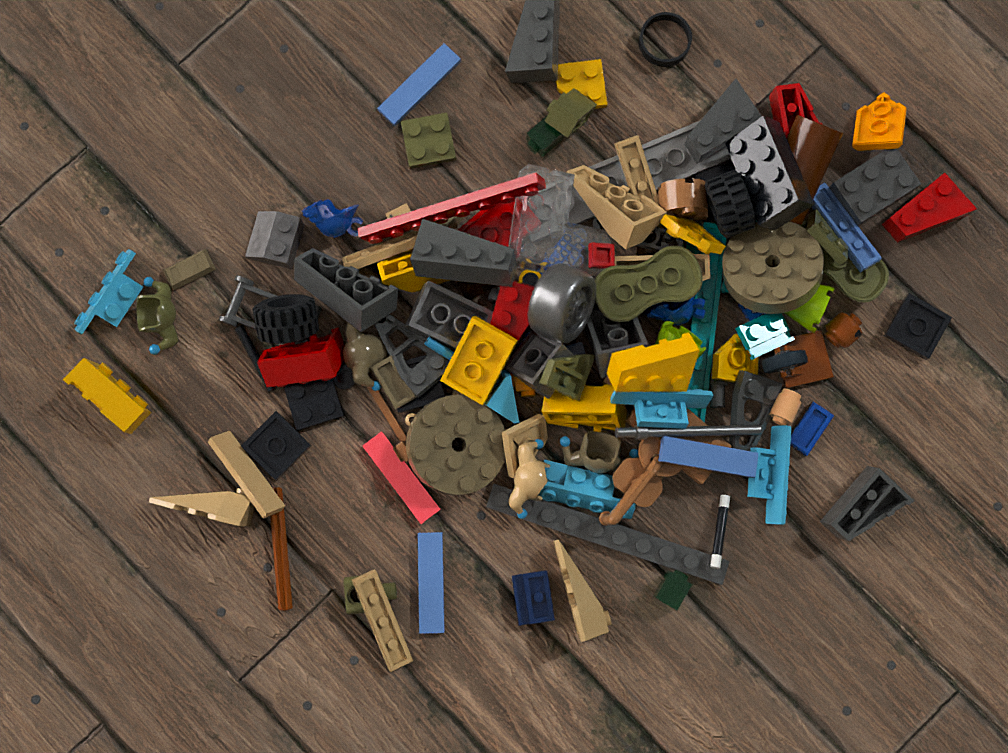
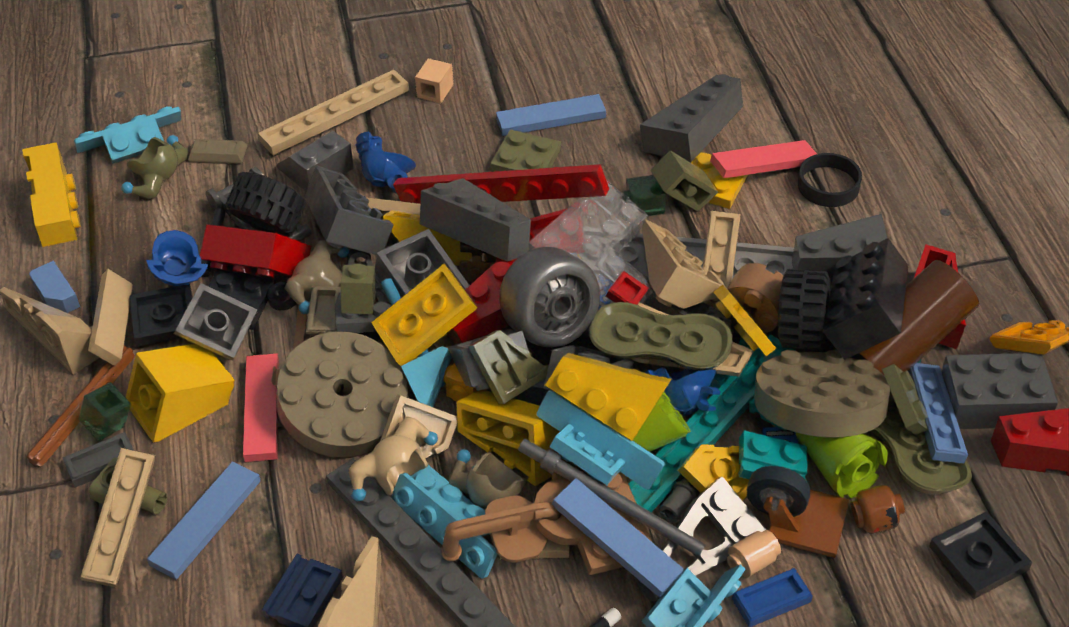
camera: 30 degrees right, 35 degrees down
none -> medium blue piece [29,261,80,313]
none -> dark grey tile [62,432,134,488]
none -> clear green brick [78,382,131,441]
none -> yellow slope [125,343,235,443]
none -> blue helmet [146,230,208,287]
none -> flat silver slope [174,283,257,361]
none -> tan plate [258,69,409,155]
none -> olive brick [341,264,375,314]
none -> light nougat brick [415,58,453,103]
none -> coral tile [710,140,817,178]

